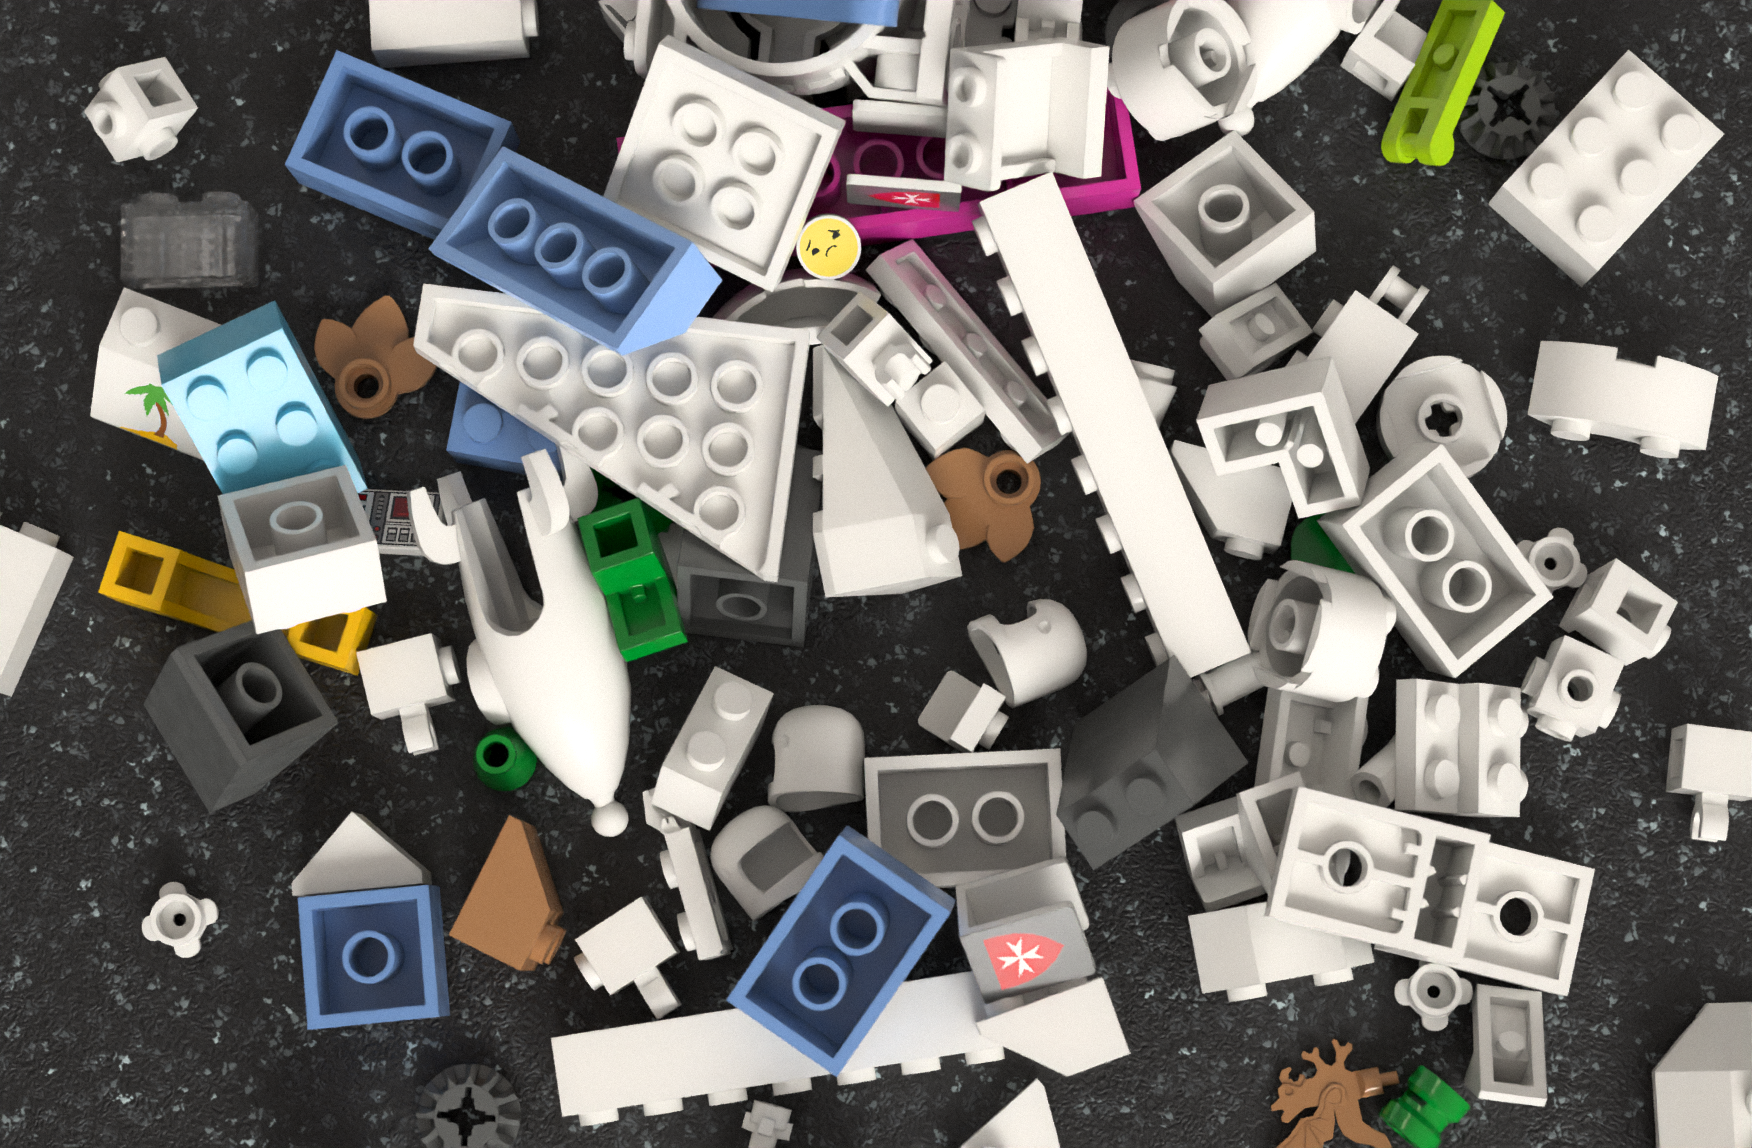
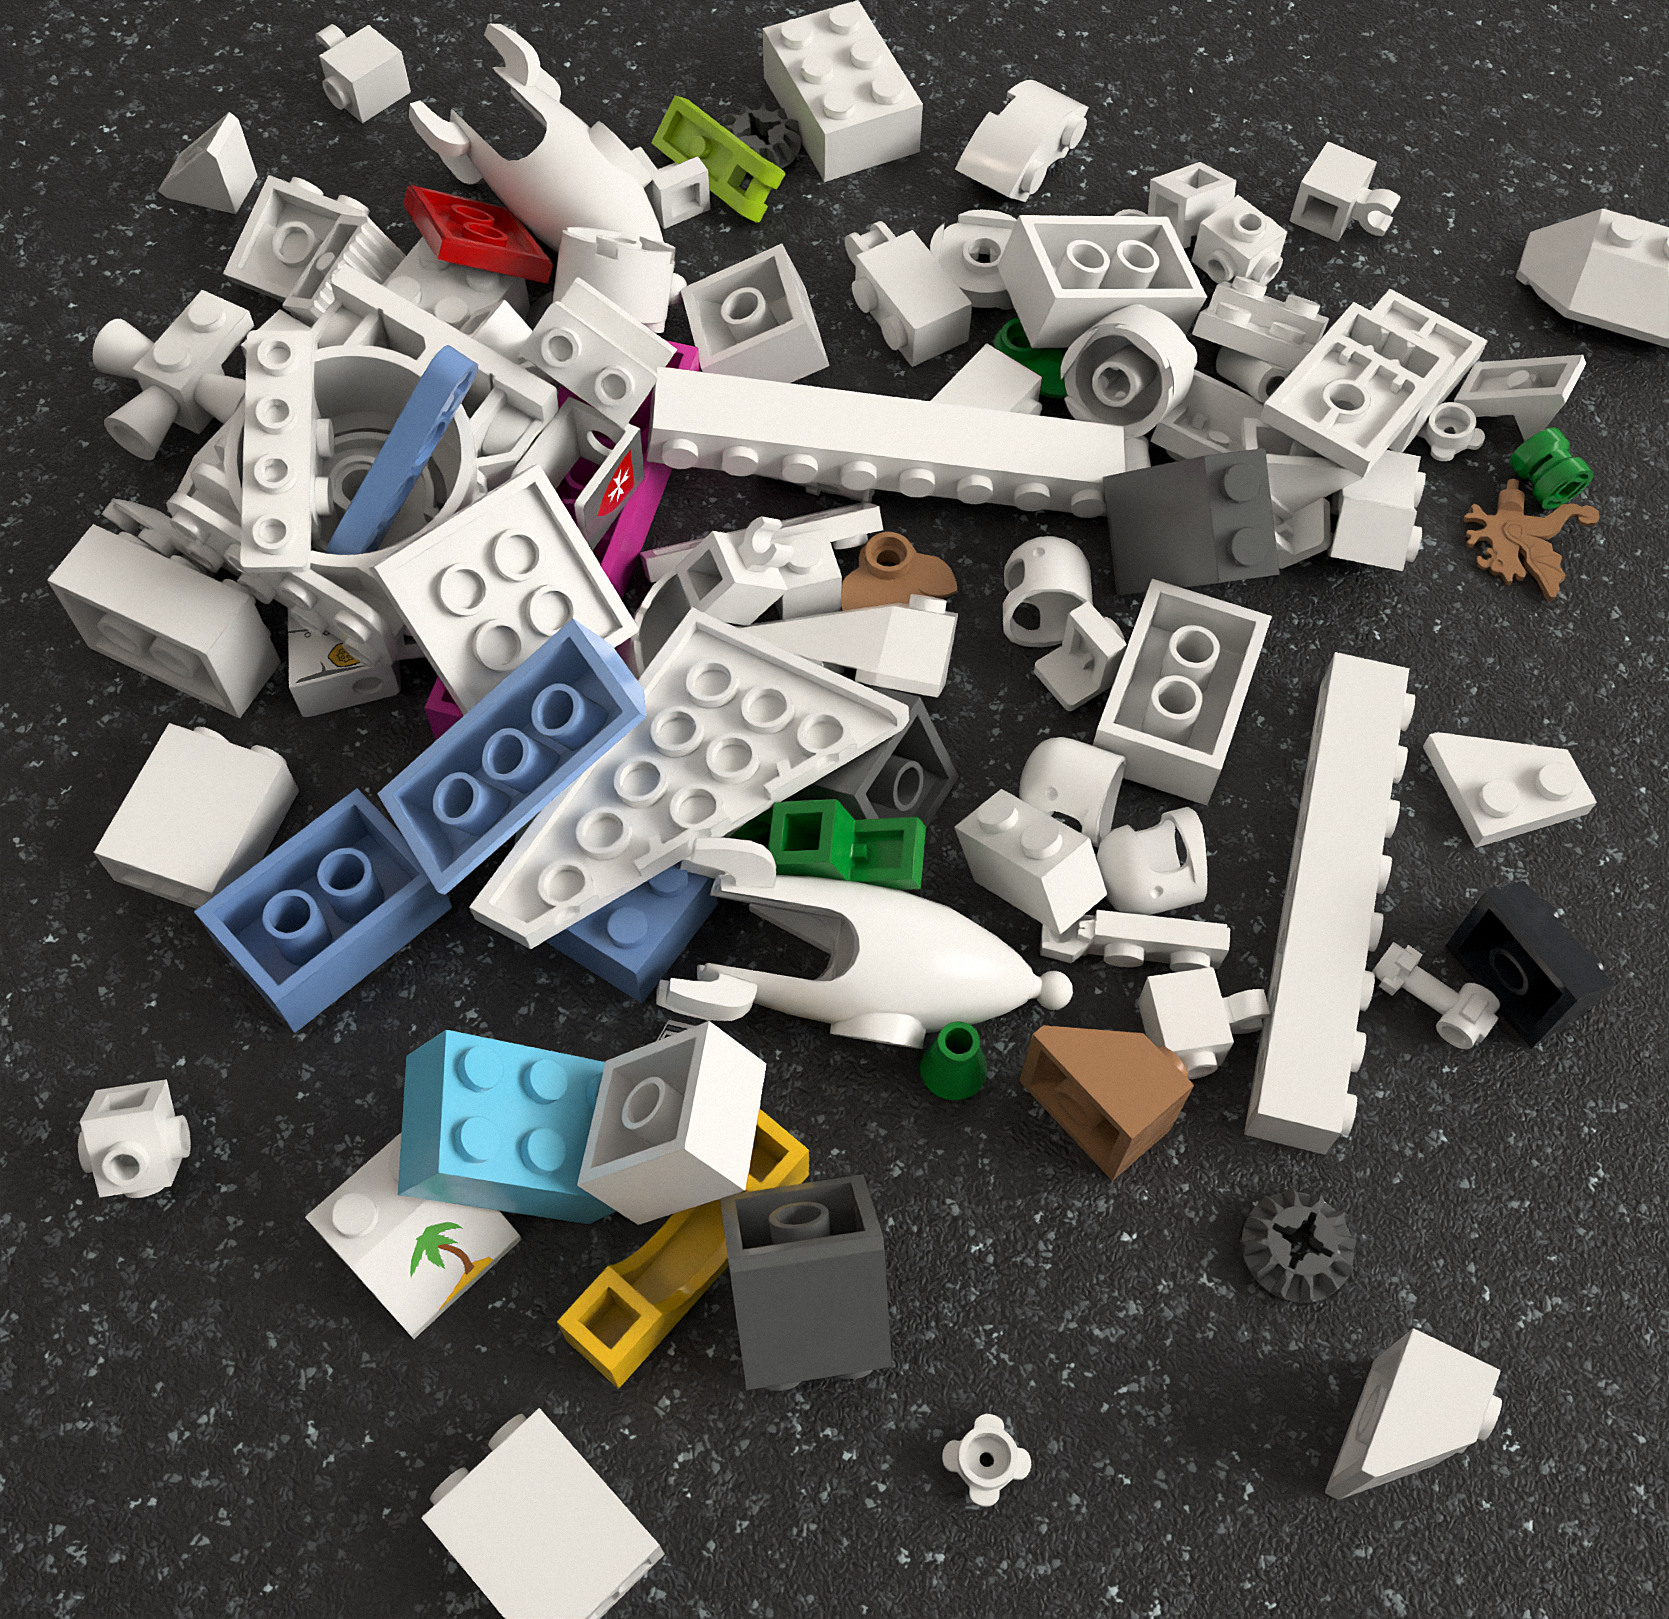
camera: 70 degrees left, 20 degrees down
clear brick [121,191,259,290] -> none
white slope [292,812,432,897] -> none
medium blue brick [298,885,450,1030] -> none
medium nougat plate [314,296,438,419] -> none
white brick [356,633,461,756] -> none
medium blue brick [726,825,956,1077] -> none
light yellow tile [796,213,861,280] -> none
piece [956,857,1095,1004] -> none
white slope [975,976,1130,1076] -> none
white brick [1196,356,1370,518] -> none
white slope [1199,283,1313,381] -> none

